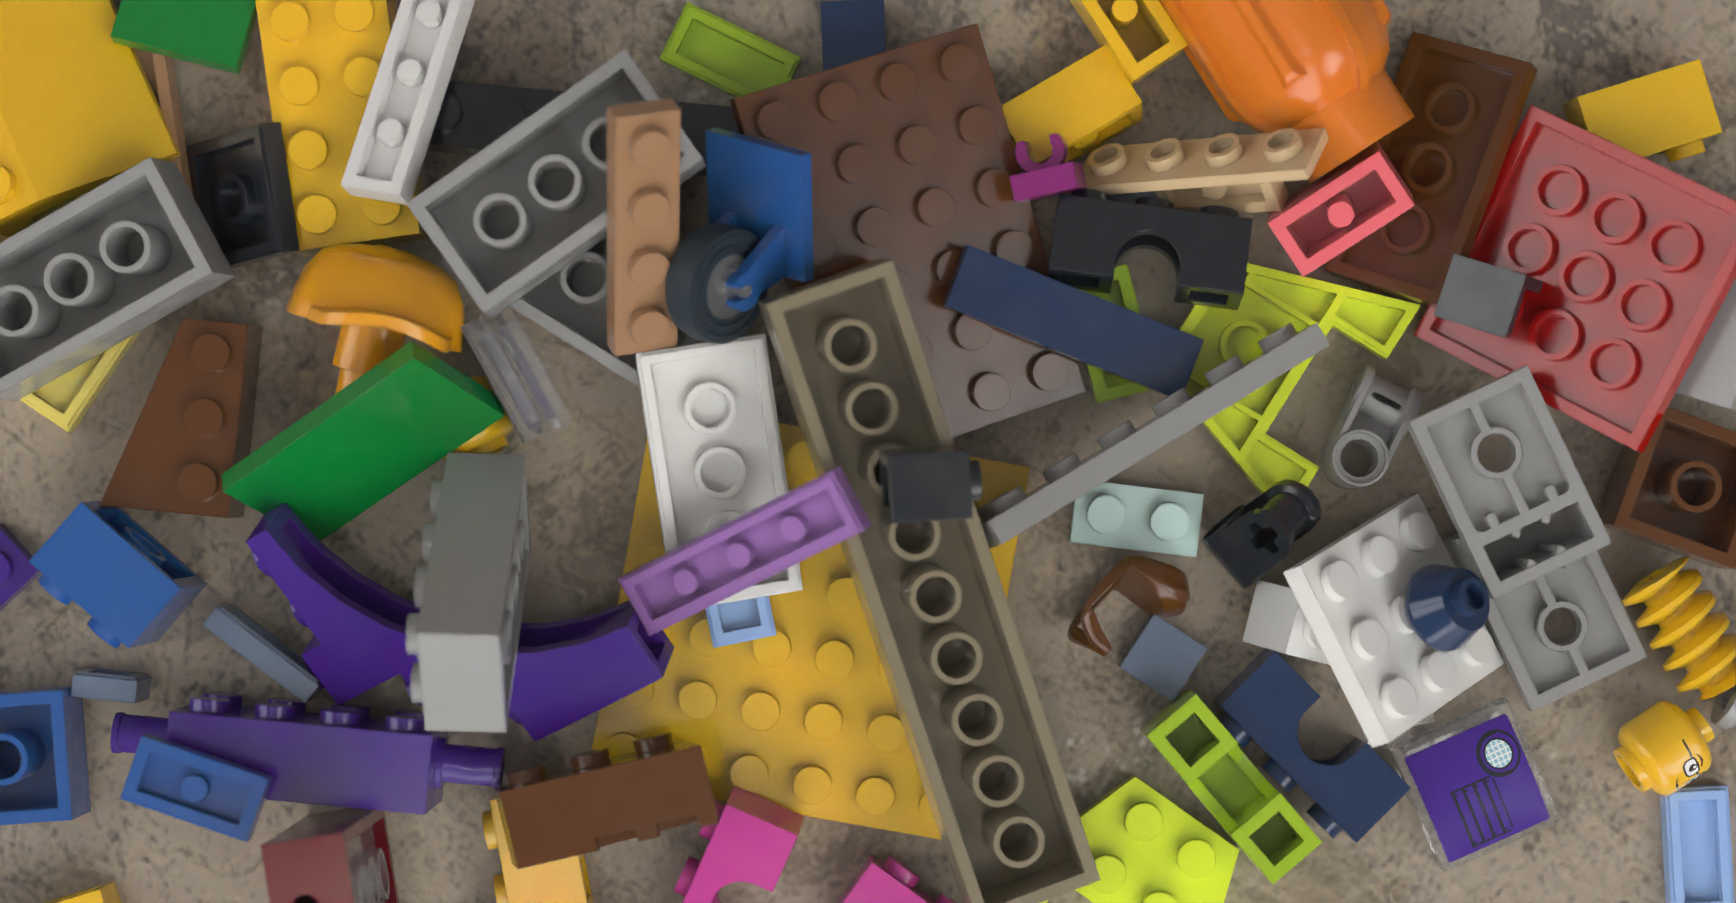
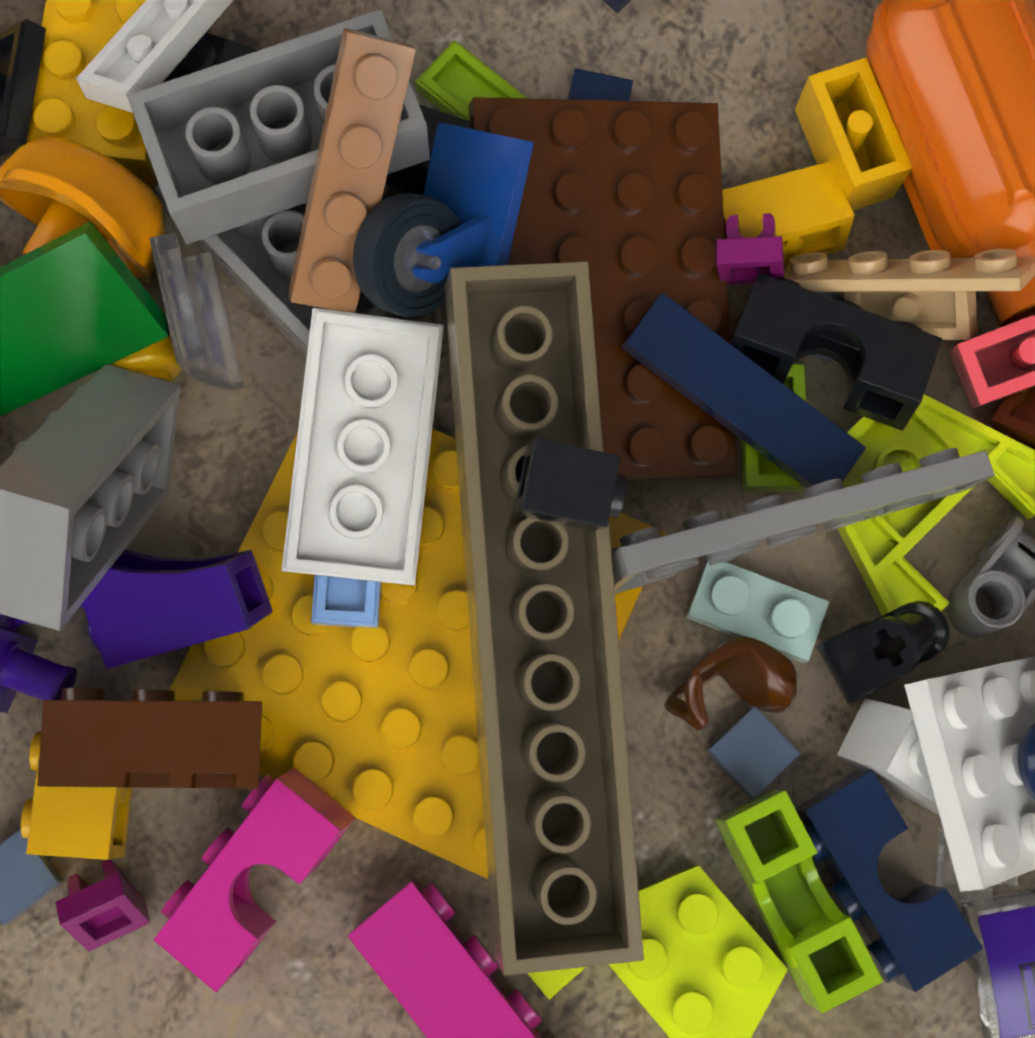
camera: 10 degrees right, 10 degrees down
medium lavender tile [618,466,872,636] -> none

